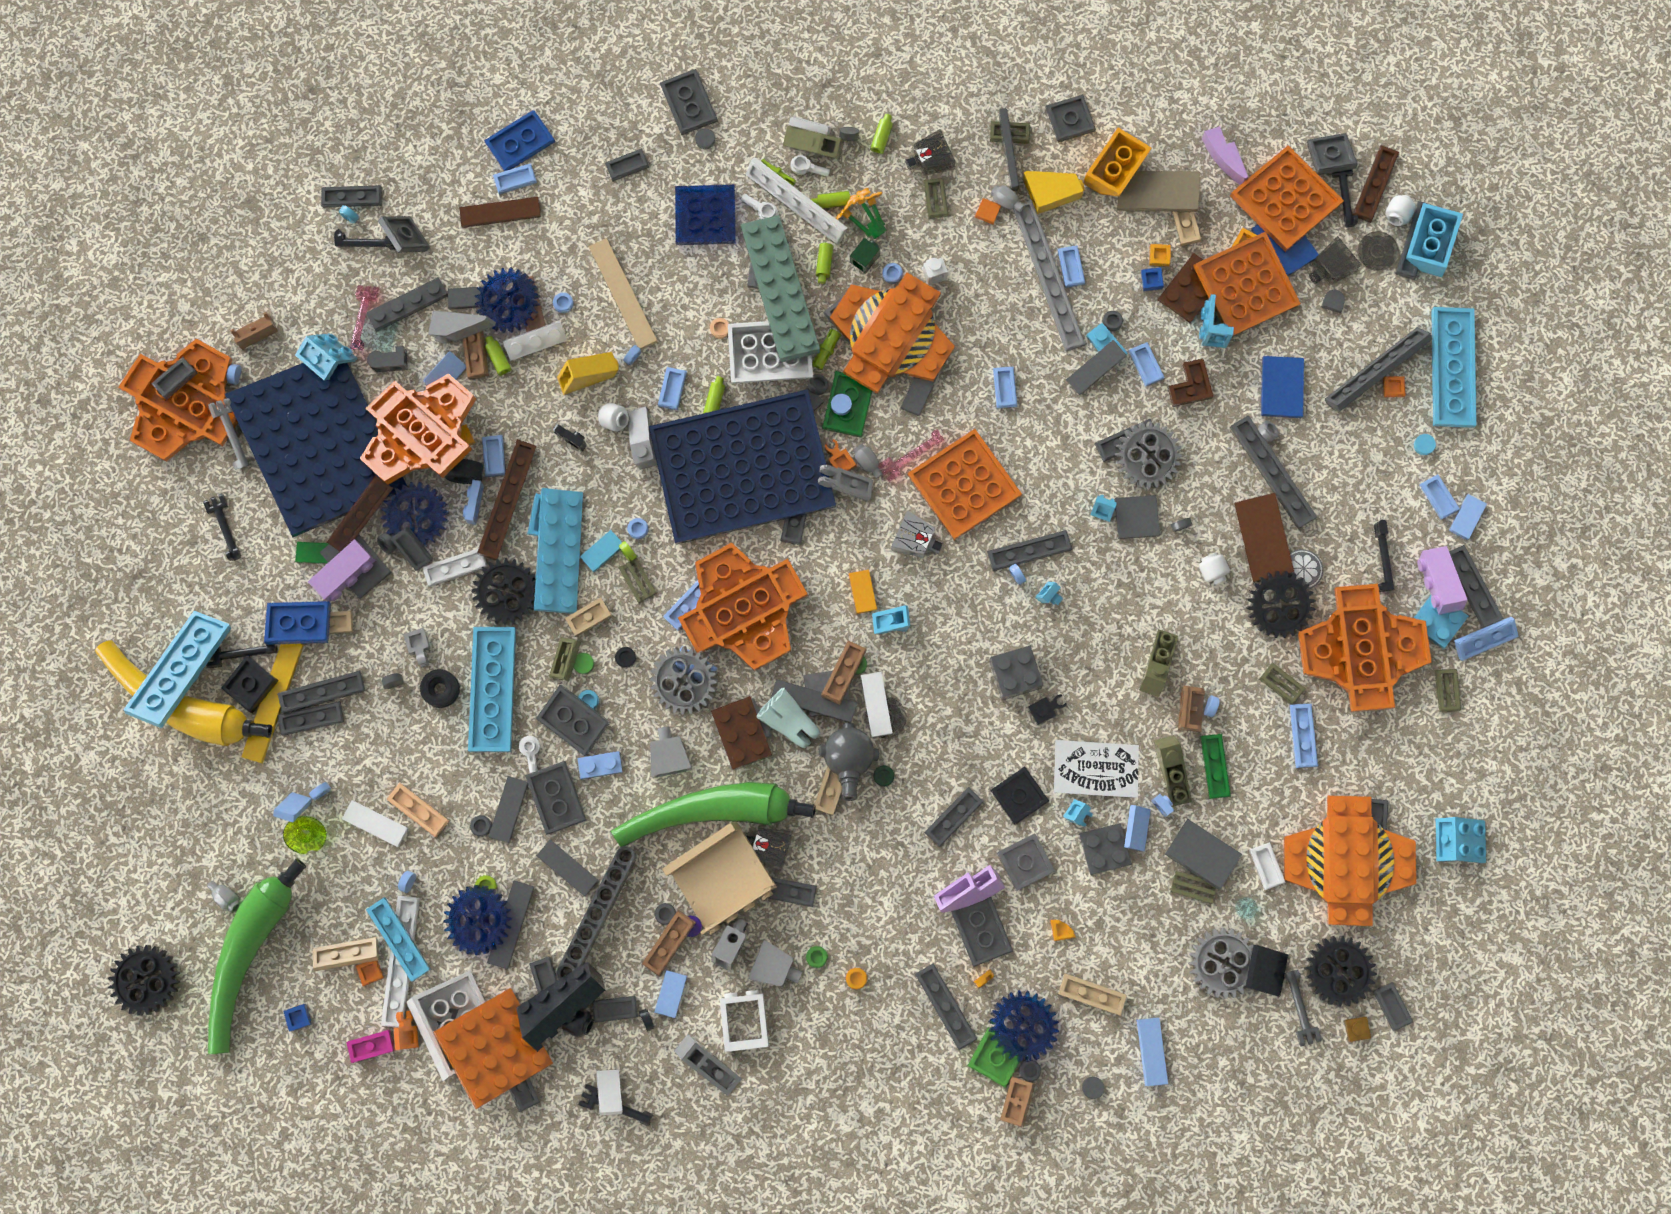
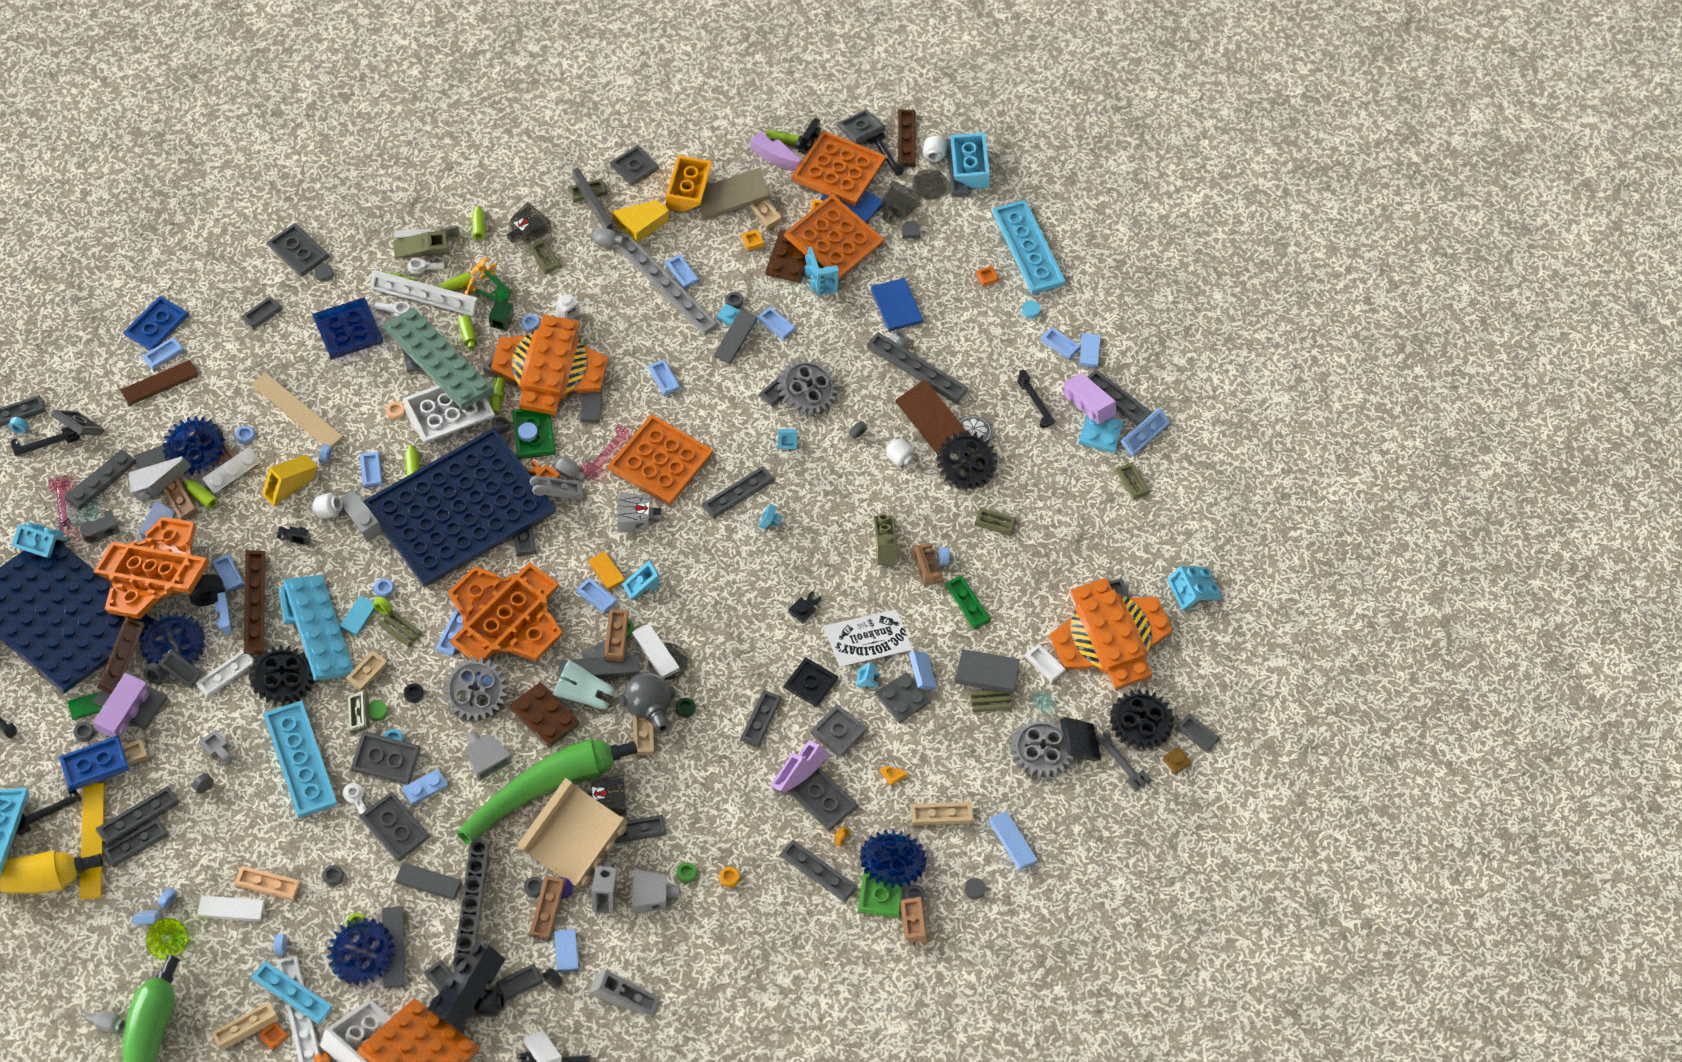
camera: 30 degrees left, 20 degrees down
black tile [221,655,279,714] -> none
black tyre [420,669,460,708] -> none
dark grey tile [488,776,528,843] -> none
white window [720,990,769,1052] -> none
orange tile [975,198,1001,225] -> none
dark grey brick [989,645,1043,701] -> none
light blue tile [1009,564,1026,585] -> none
dark grey tile [1114,495,1160,539] -> none
blue plate [1141,267,1164,291] -> none
light blue plate [1151,794,1174,817] -> none
olive slope [1154,735,1192,807] -> none
reddish brown plate [1168,358,1213,407] -> none
light blue tile [1289,704,1318,768] -> none
orange plate [1298,584,1432,712] -> none
dark grey plate [1325,327,1432,412] -> none
none -> dark grey tile [73,722,95,742]
none -> light blue tile [576,577,618,615]
none -> lime pin [766,129,799,146]
none -> black hinge [796,118,822,154]

